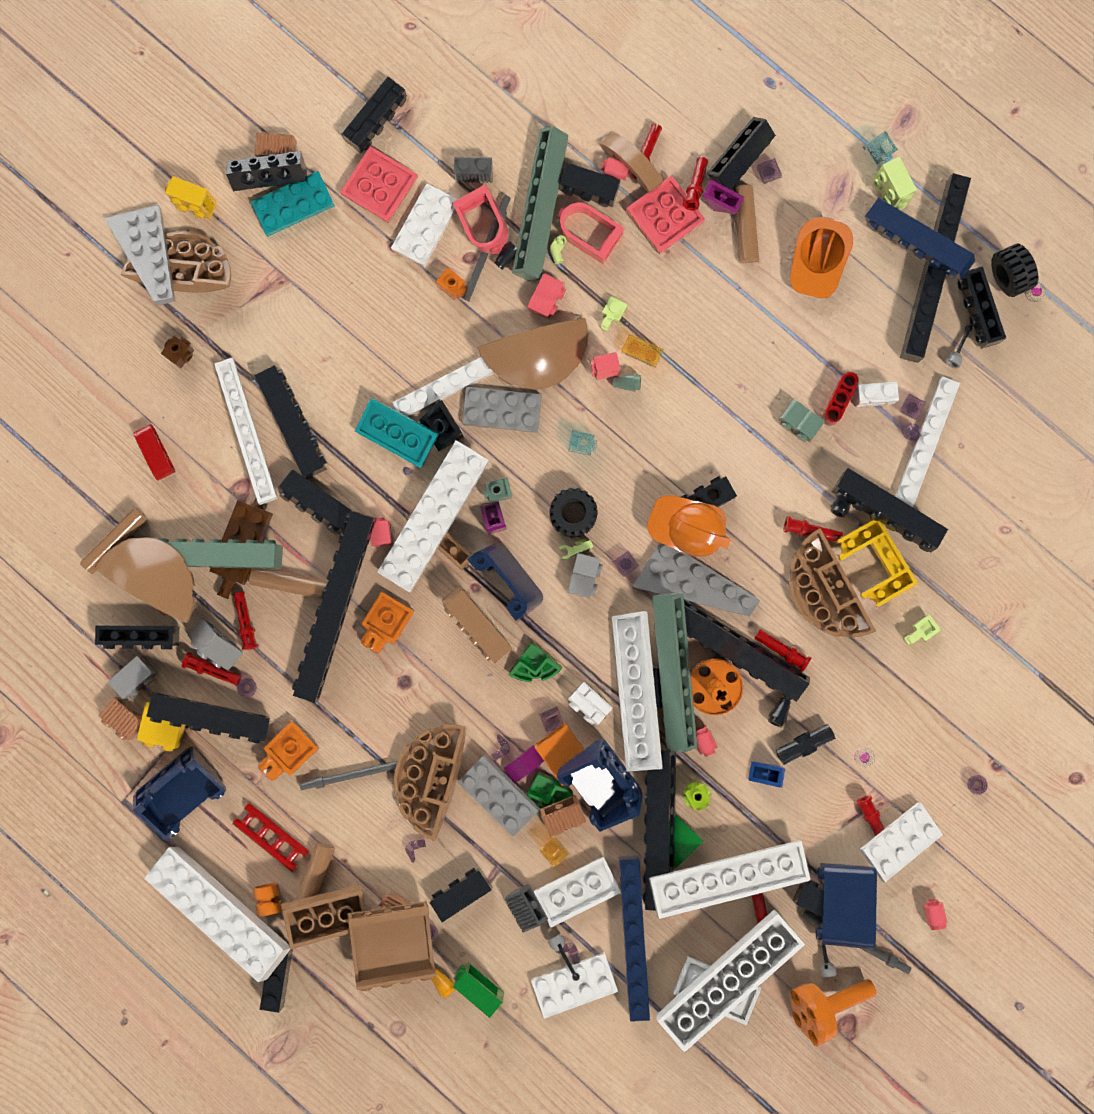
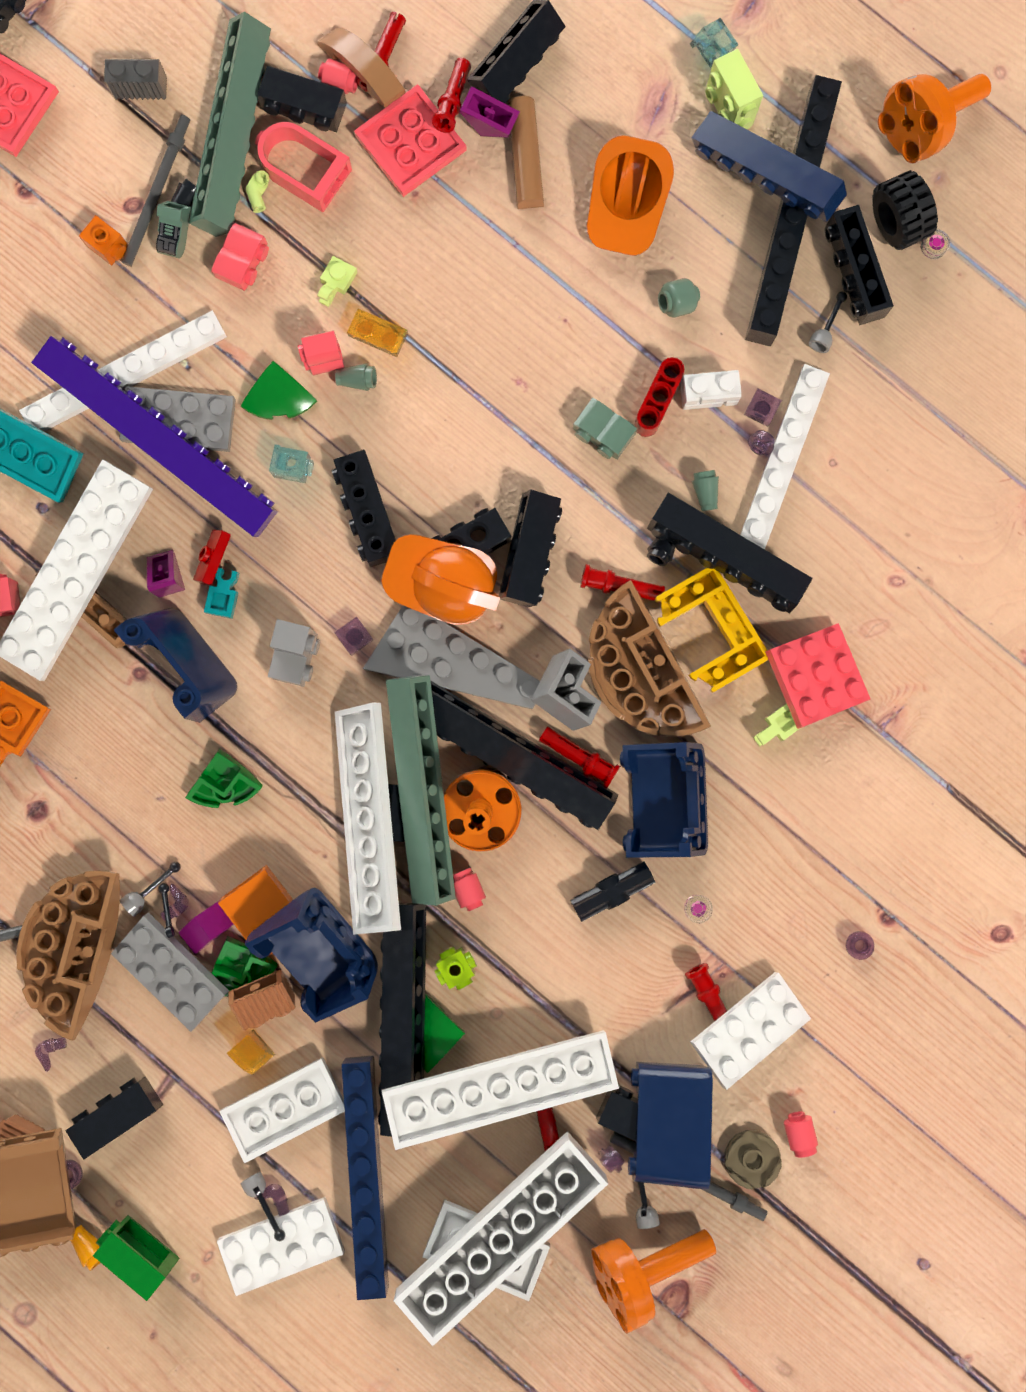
camera: 10 degrees left, 0 degrees up
white plate [391,184,458,267] -> none
black slope [419,400,464,452] -> none
medium nougat wedge [442,585,513,663] -> none
coral window [453,184,509,254] -> none
medium nougat brick [477,318,588,390] -> none
sand green brick [483,477,512,503] -> none
dark grey brick [505,884,548,933] -> none
plate [539,706,564,733] -> none
black tyre [549,488,598,538] -> none
yellowish green plate [559,539,593,560] -> none
white brick [568,682,613,725] -> none
blue slope [748,761,785,788] -> none
plate [757,158,782,184] -> none
black cone [768,697,791,728] -> none
none -> dark purple brick [31,336,278,537]
none -> hinge [120,862,181,917]
none -> sand green leg [156,201,191,259]
none -> black hinge [158,883,175,938]
none -> red plate [193,530,231,585]
none -> teal plate [204,568,240,619]
none -> green brick [241,361,317,420]
none -> black brick [331,449,396,567]
none -> black brick [499,489,562,607]
none -> light grey brick [531,649,601,731]
none -> plate [599,1145,625,1173]
none -> dark blue windscreen [620,742,708,858]
none -> sand green head [658,278,700,318]
none -> sand green cone [692,470,719,511]
none -> dark tan tile [724,1130,782,1189]
none -> coral plate [766,623,870,729]
none -> orange piece [878,74,991,163]

